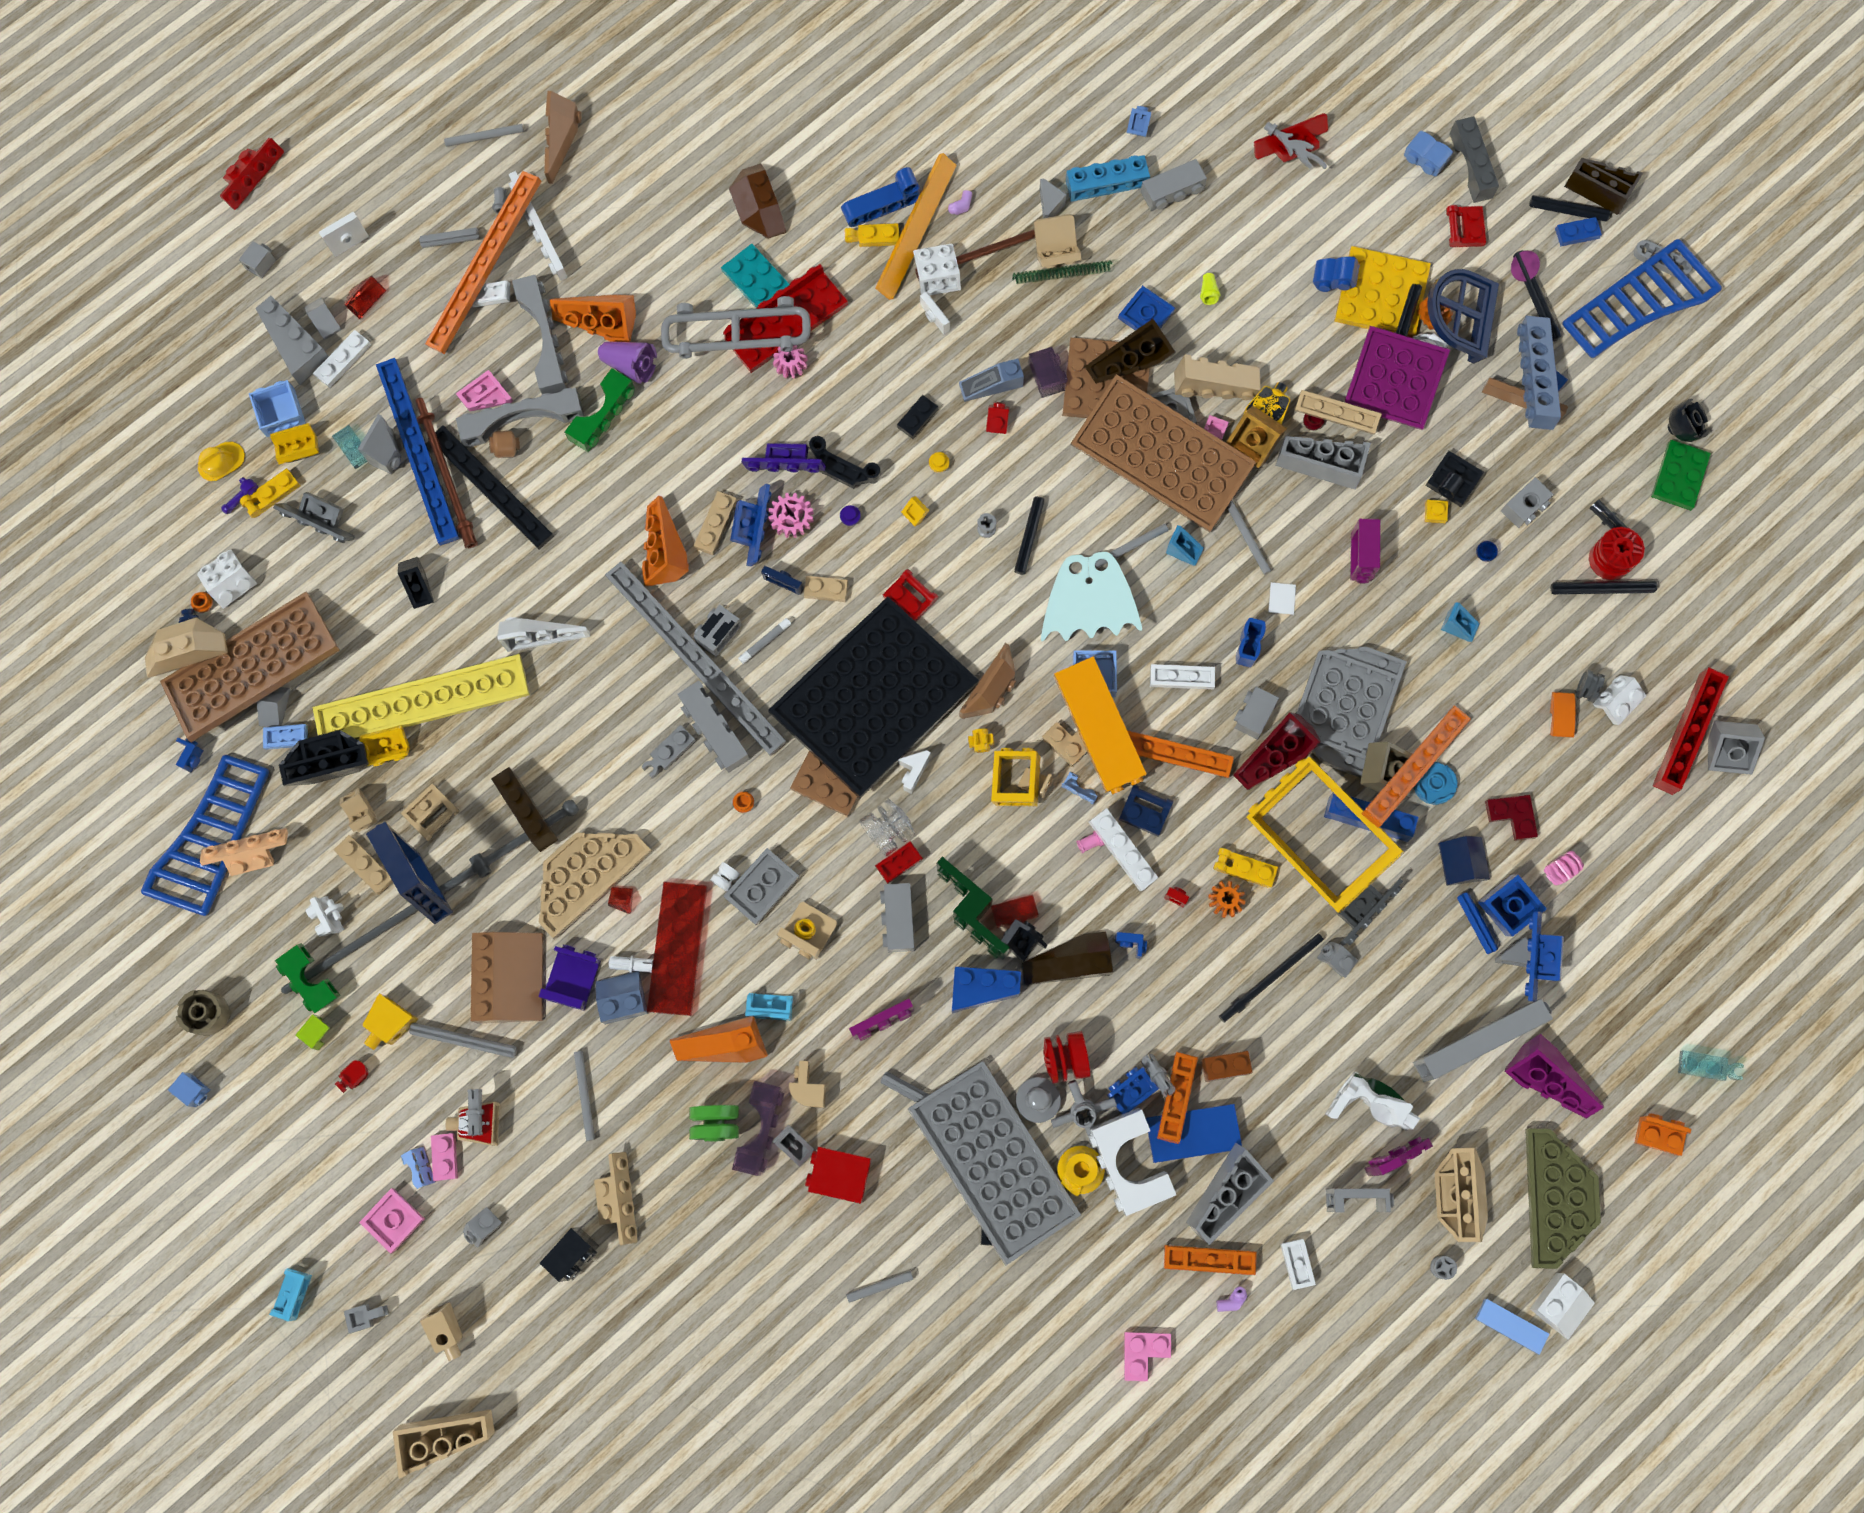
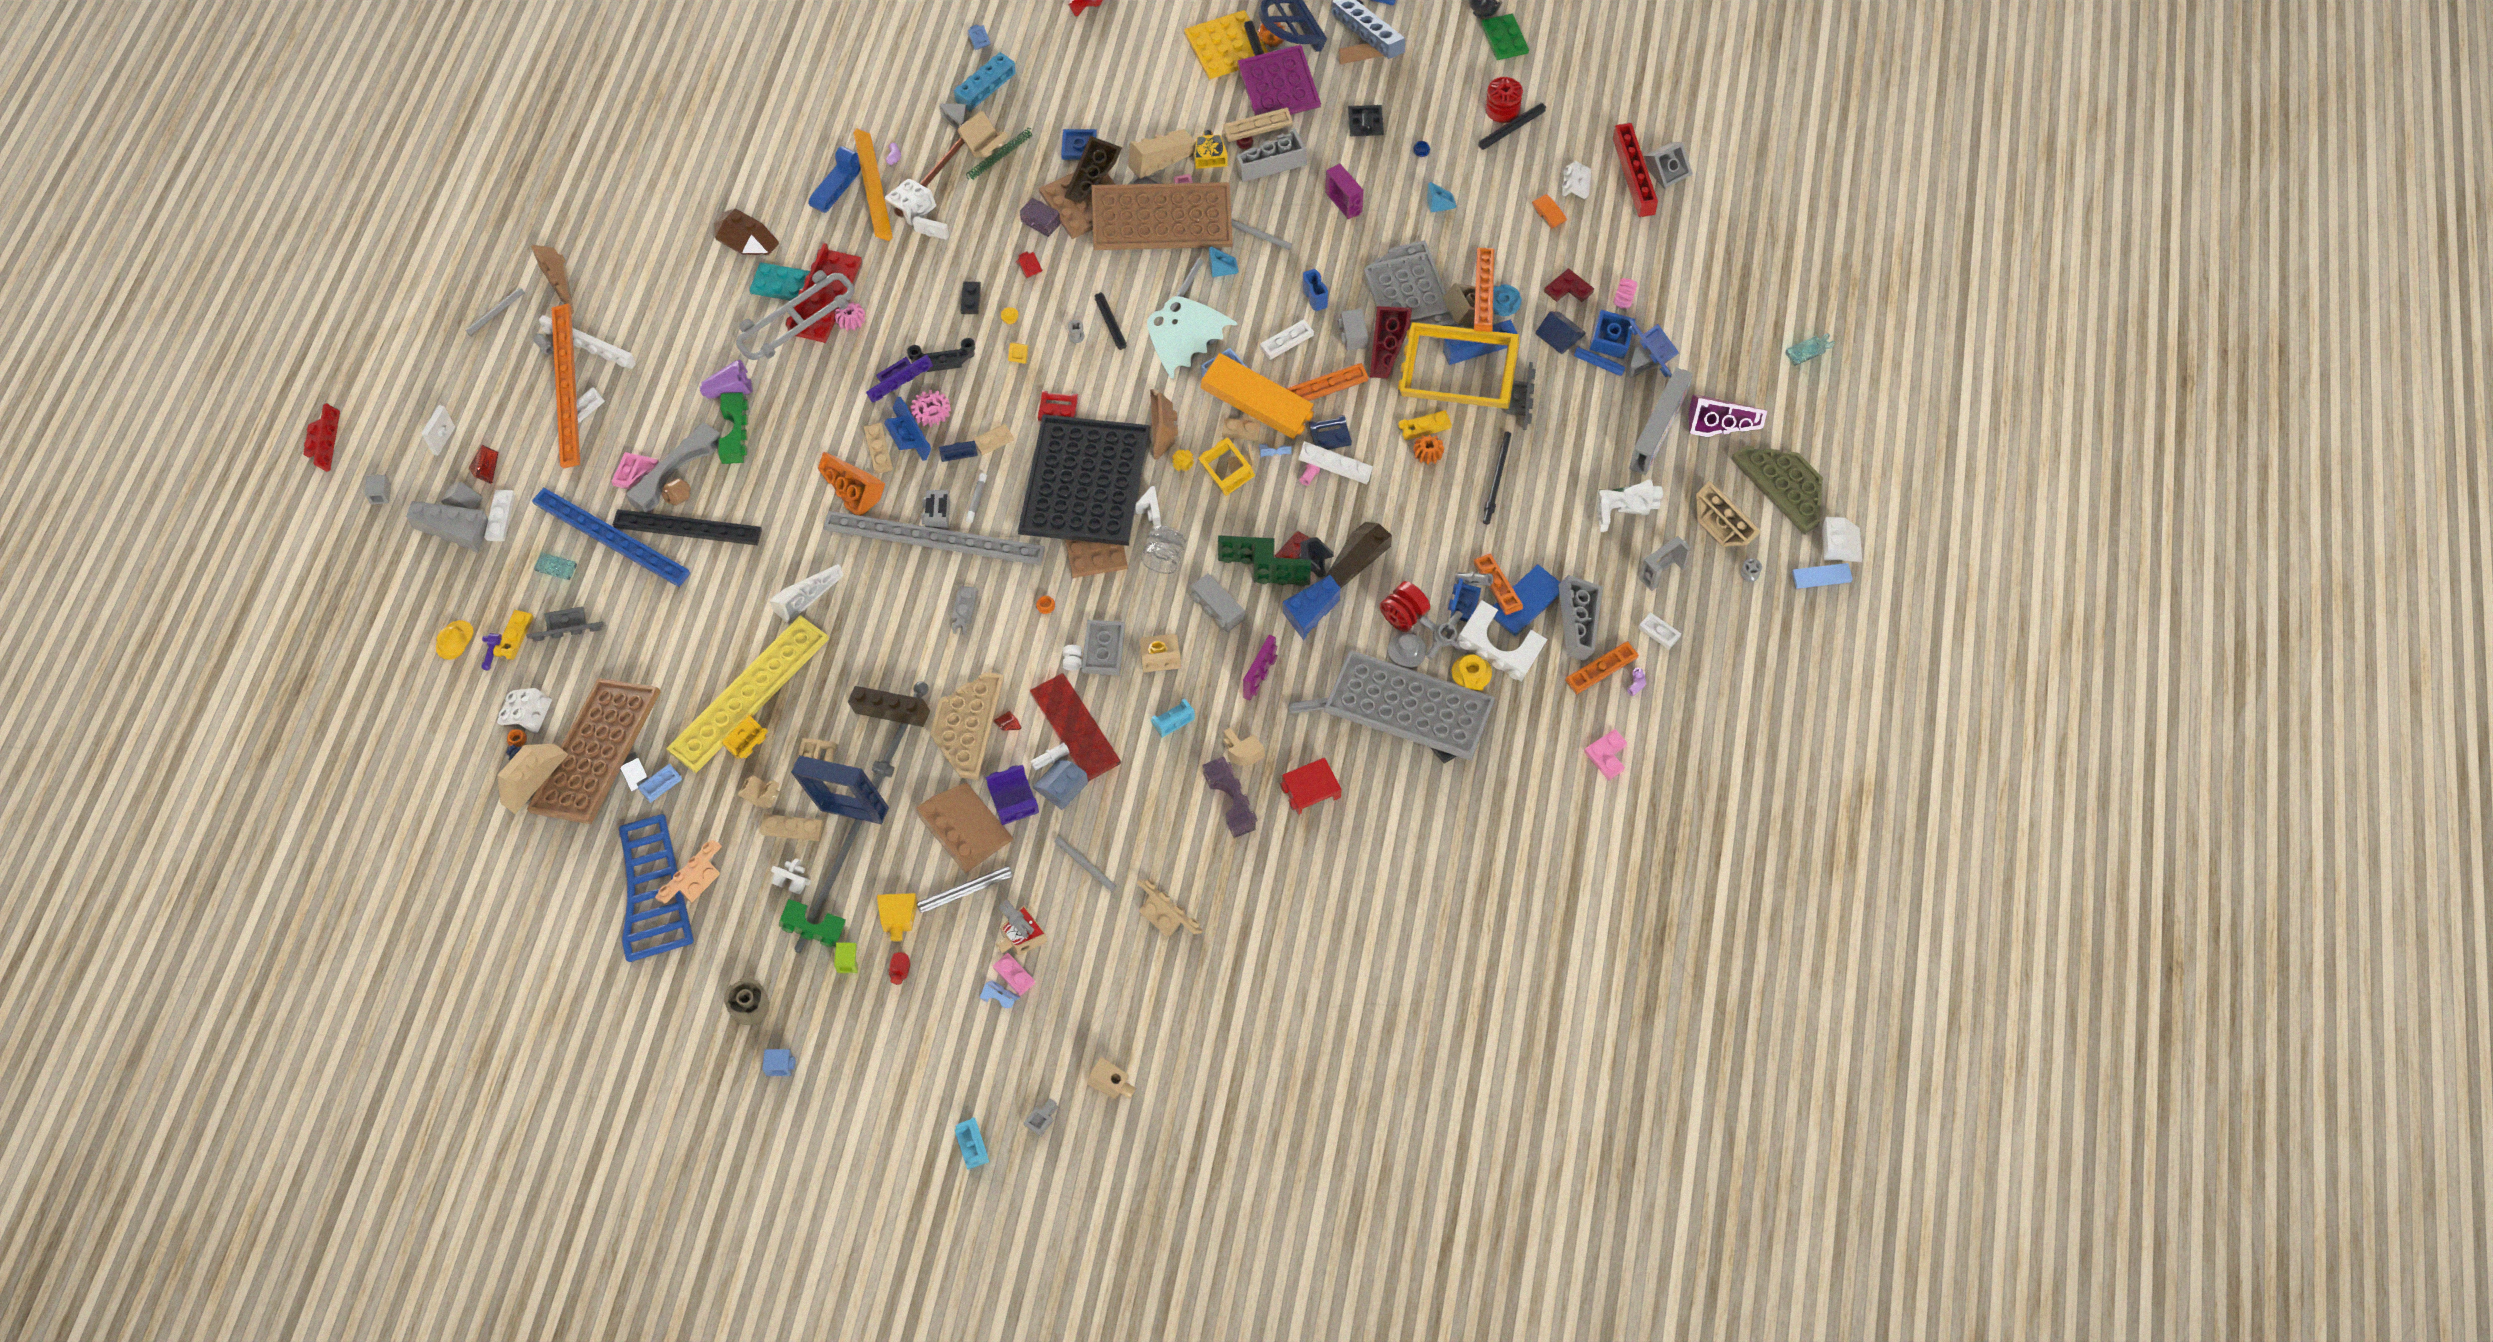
camera: 40 degrees left, 15 degrees down
blue bracket [176,738,204,773] -> none
light blue piece [249,380,306,437] -> none
yellow bracket [270,423,319,465] -> none
black wedge [279,730,369,786] -> none
light grey slope [358,414,401,474] -> none
bright pink plate [359,1188,425,1254] -> none
tan wedge [393,1409,495,1479] -> none
black slope [398,557,434,609] -> none
copper bar [415,398,478,549] -> none
light grey axle [419,228,479,248] -> none
light grey bracket [463,1207,502,1248] -> none
light grey arch [512,275,568,395] -> none
black brick [539,1227,599,1282] -> none
orange wedge [550,295,636,342] -> none
orange wedge [670,1016,768,1063] -> none
light grey wedge [678,680,750,773] -> none
bright green wheel [689,1105,739,1142] -> none
light grey slope [773,1125,815,1167] -> none
dark purple plate [840,505,861,526] -> none
yellow plate [844,223,899,247] -> none
light grey bar [846,1271,913,1303] -> none
red plate [875,841,923,884] -> none
sand blue slope [959,358,1024,402] -> none
blue bracket [1115,932,1147,959] -> none
light grey brick [1141,159,1207,211] -> none
red plate [1164,887,1189,908] -> none
neon yellow cone [1200,273,1220,305] -> none
dark orange brick [1201,1051,1253,1082] -> none
pearl gold brick [1226,406,1287,468] -> none
white sticker [1269,582,1296,615] -> none
blue brick [1313,257,1360,292] -> none
light grey bracket [1317,941,1358,978] -> none
magenta plate [1364,1136,1433,1176] -> none
yellow plate [1425,499,1448,524] -> none
light grey brick [1501,477,1554,528] -> none
dark grey wheel [1576,669,1605,703] -> none
black pin [1589,499,1629,529] -> none
orange bracket [1634,1113,1692,1156] -> none

